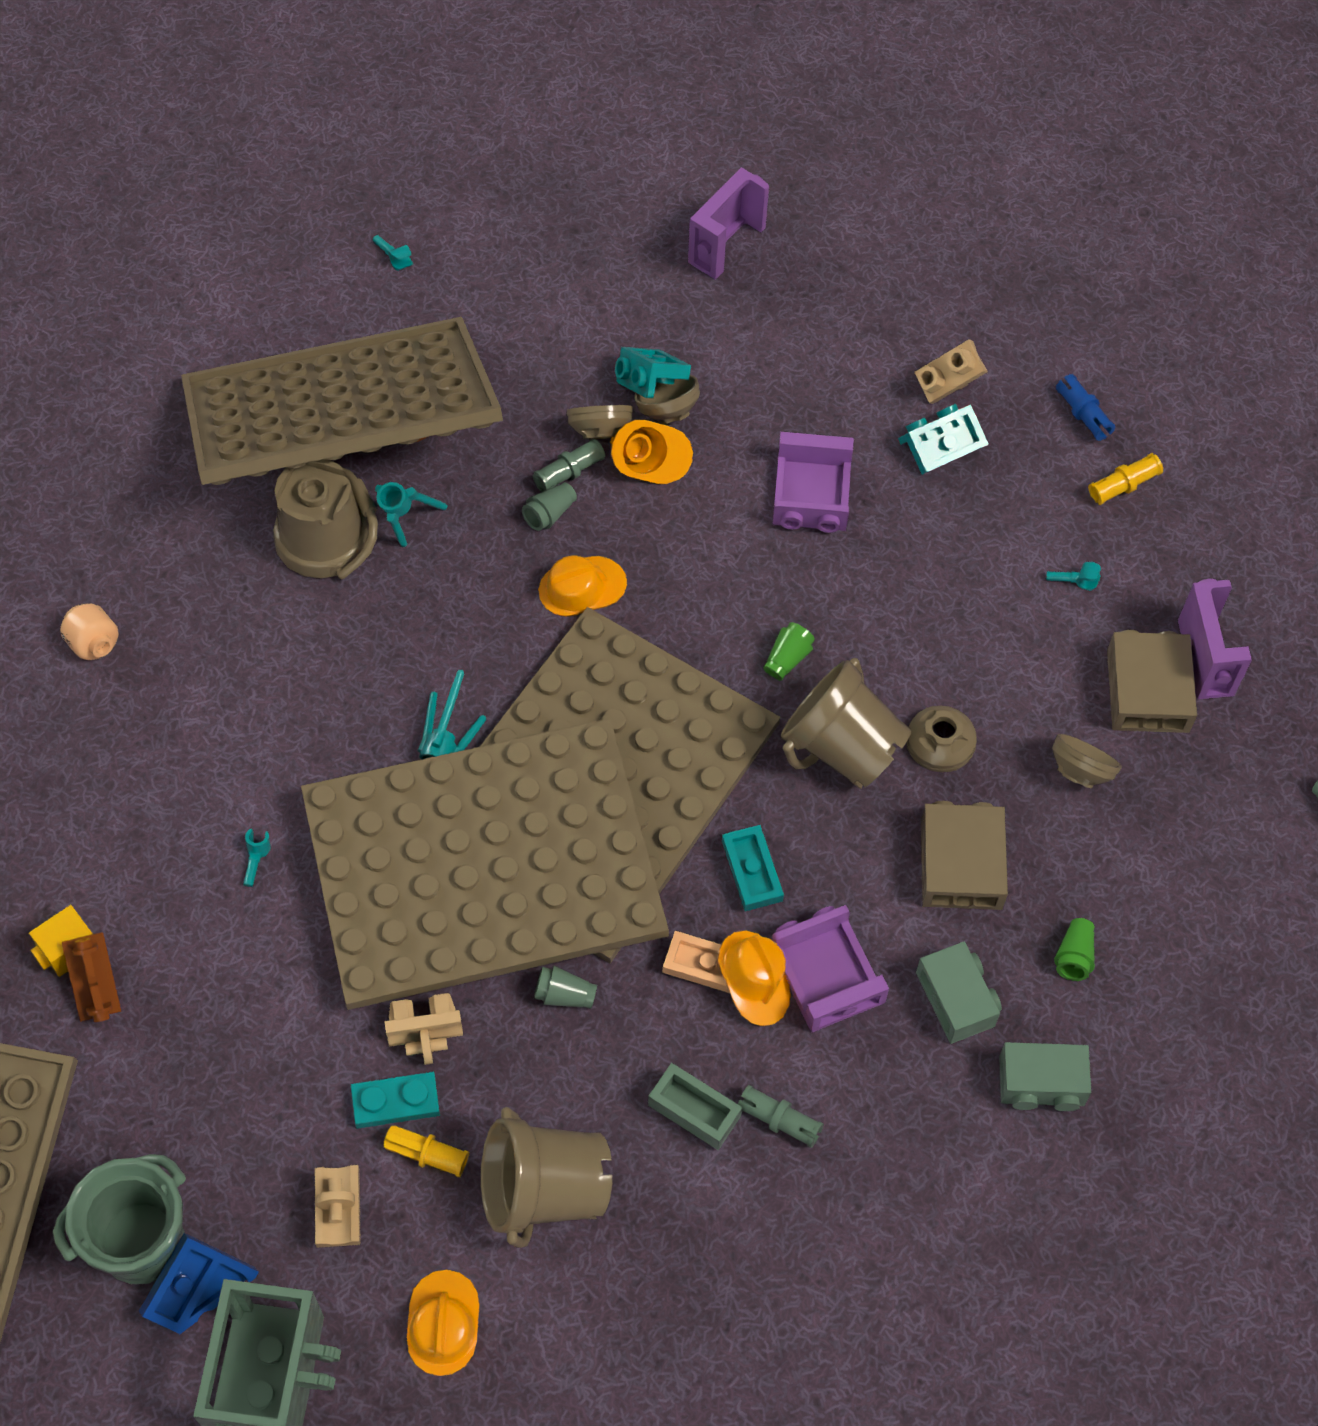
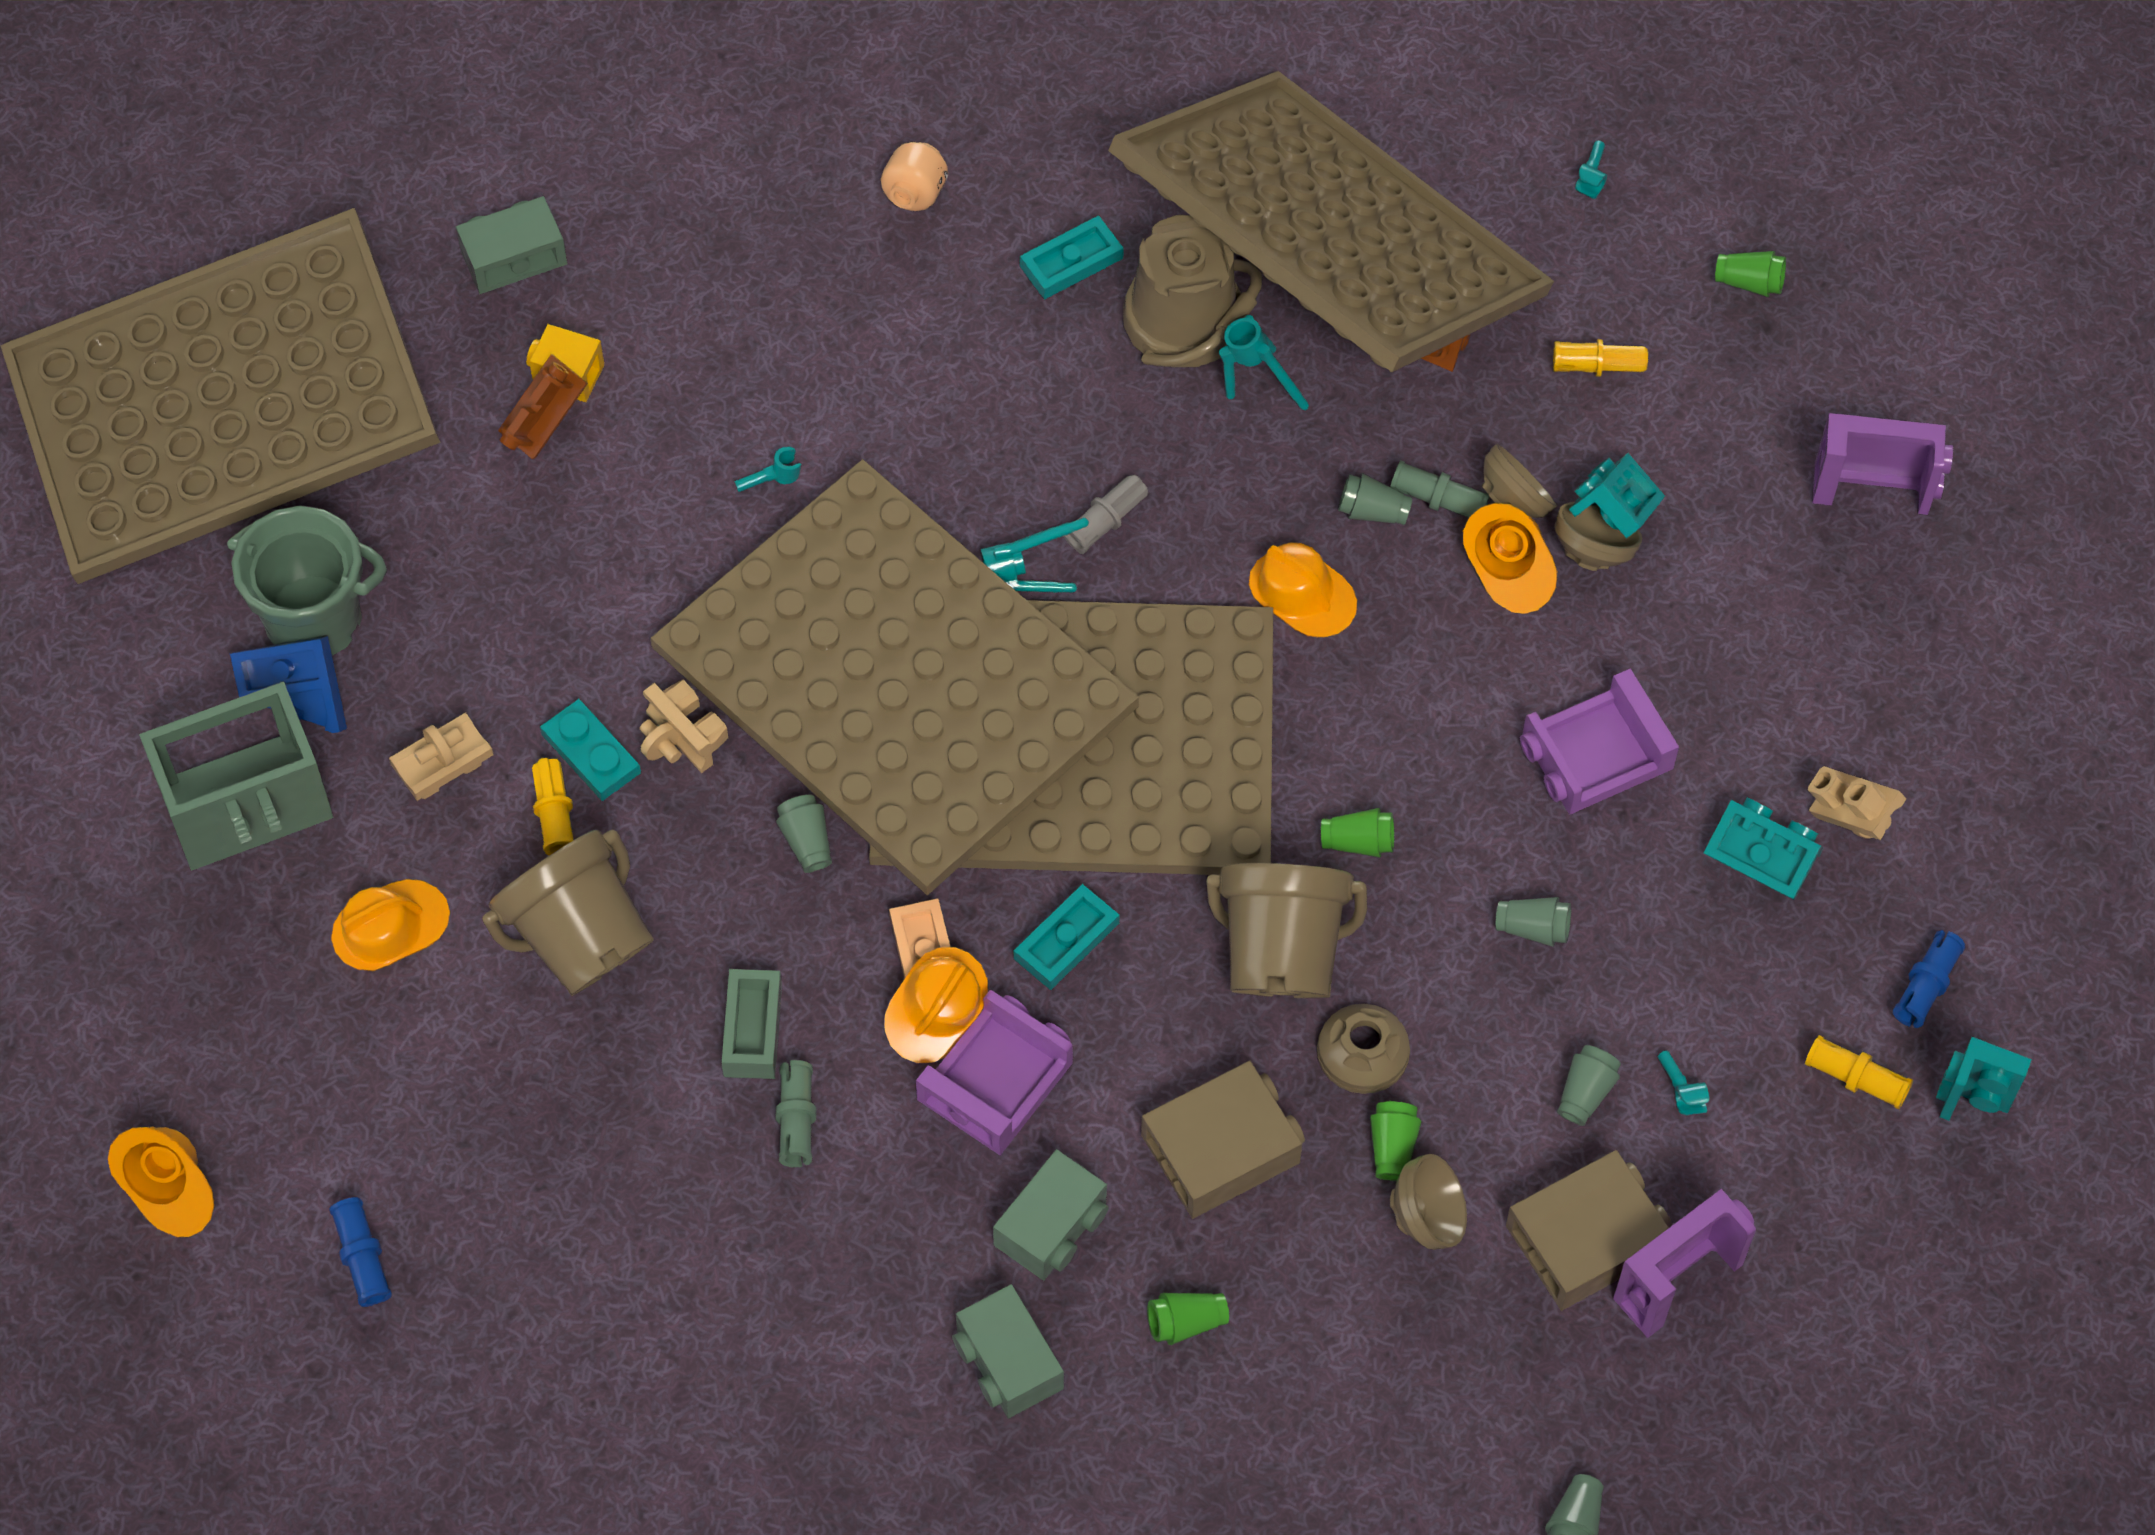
camera: 60 degrees right, 0 degrees up
none -> teal plate [1020,215,1124,300]
none -> light grey axle [1064,475,1148,554]
none -> bright green cone [1370,1101,1422,1181]
none -> sand green cone [1496,897,1571,947]
none -> yellow axle [1553,339,1648,377]
none -> sand green cone [1557,1045,1621,1126]
none -> bright green cone [1715,251,1786,297]
none -> teal bracket [1936,1037,2032,1121]

